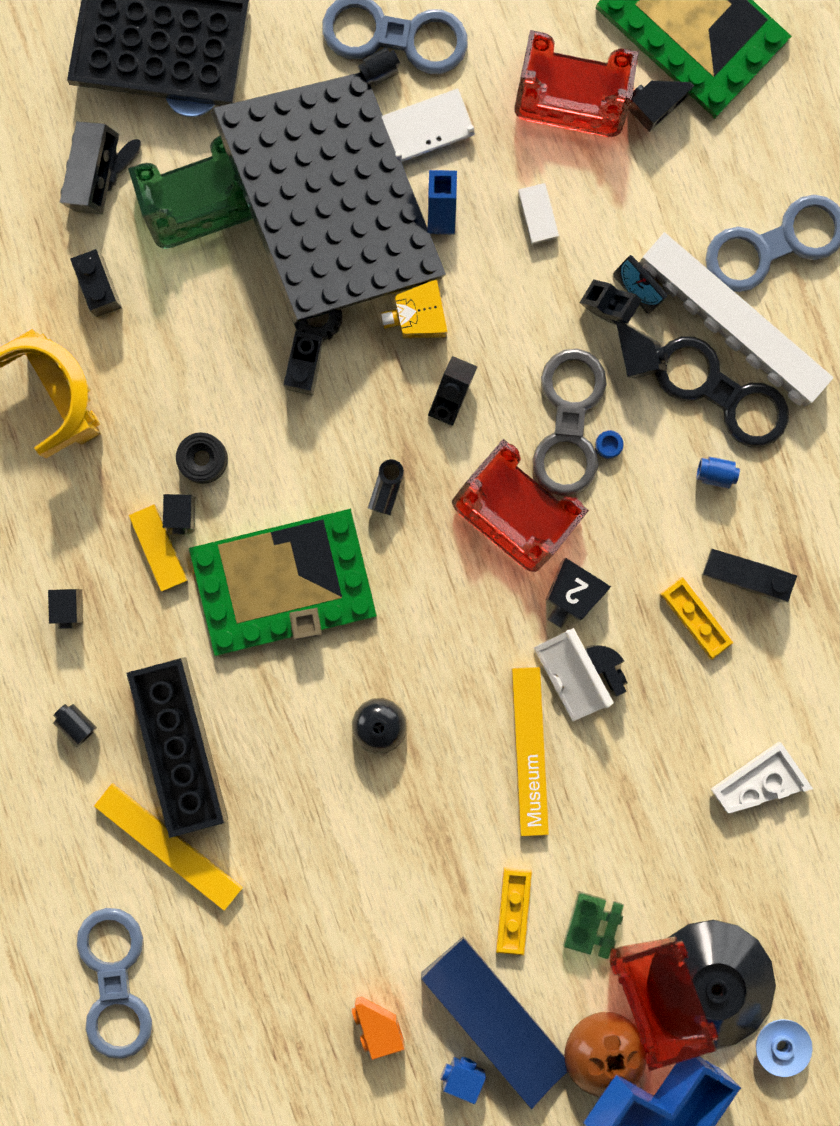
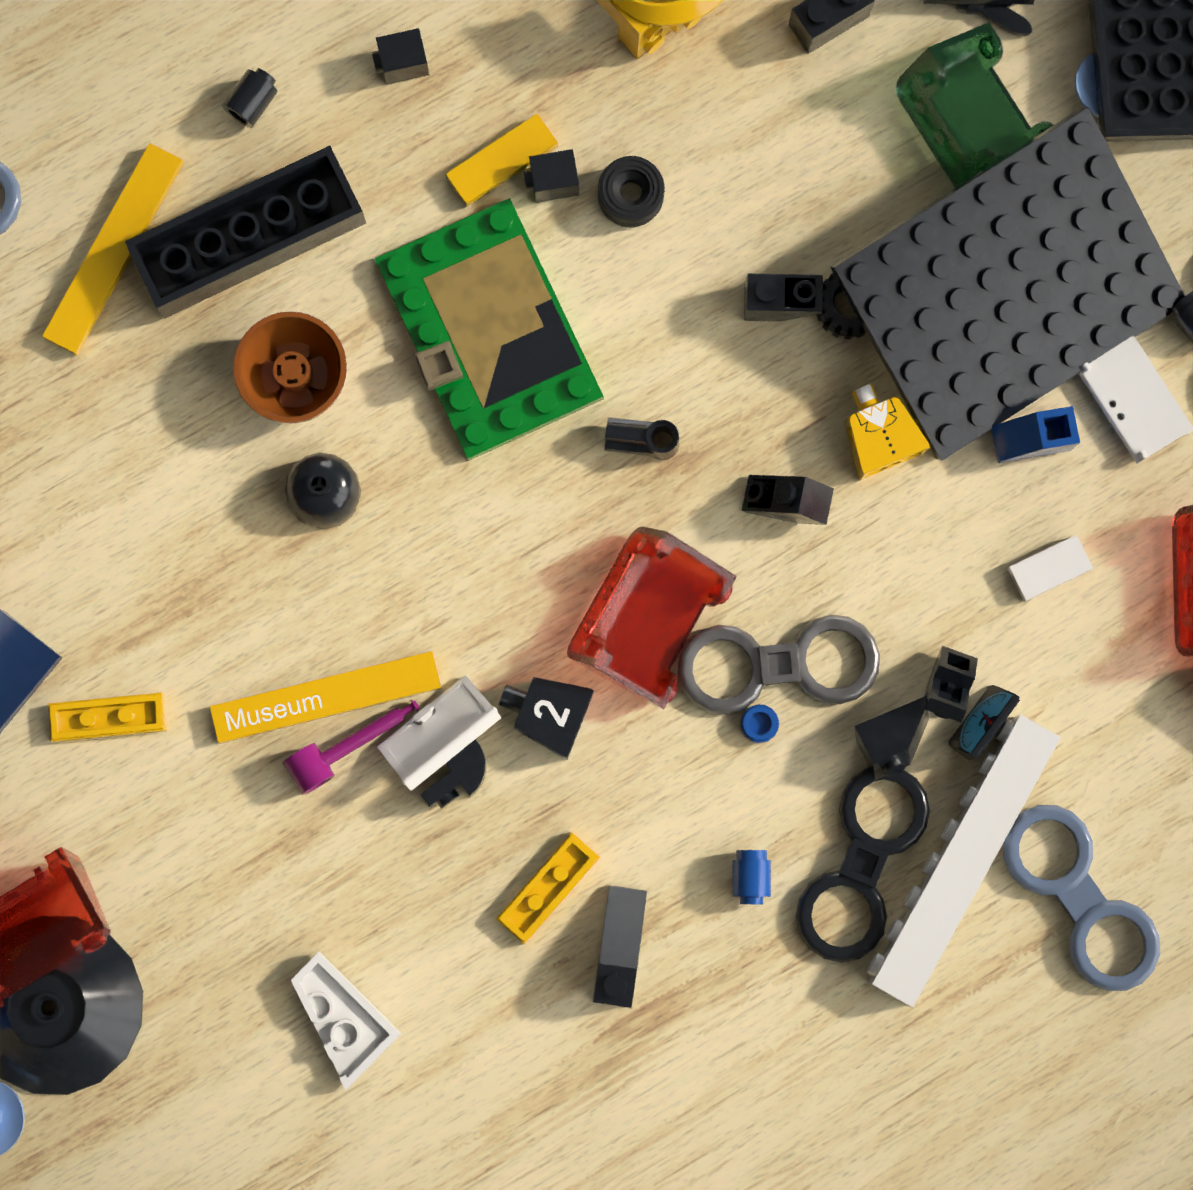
camera: 80 degrees right, 5 degrees down
clear green plate [563,891,624,959] -> none
none -> dark orange piece [233,312,347,424]
none -> magenta piece [282,700,419,796]

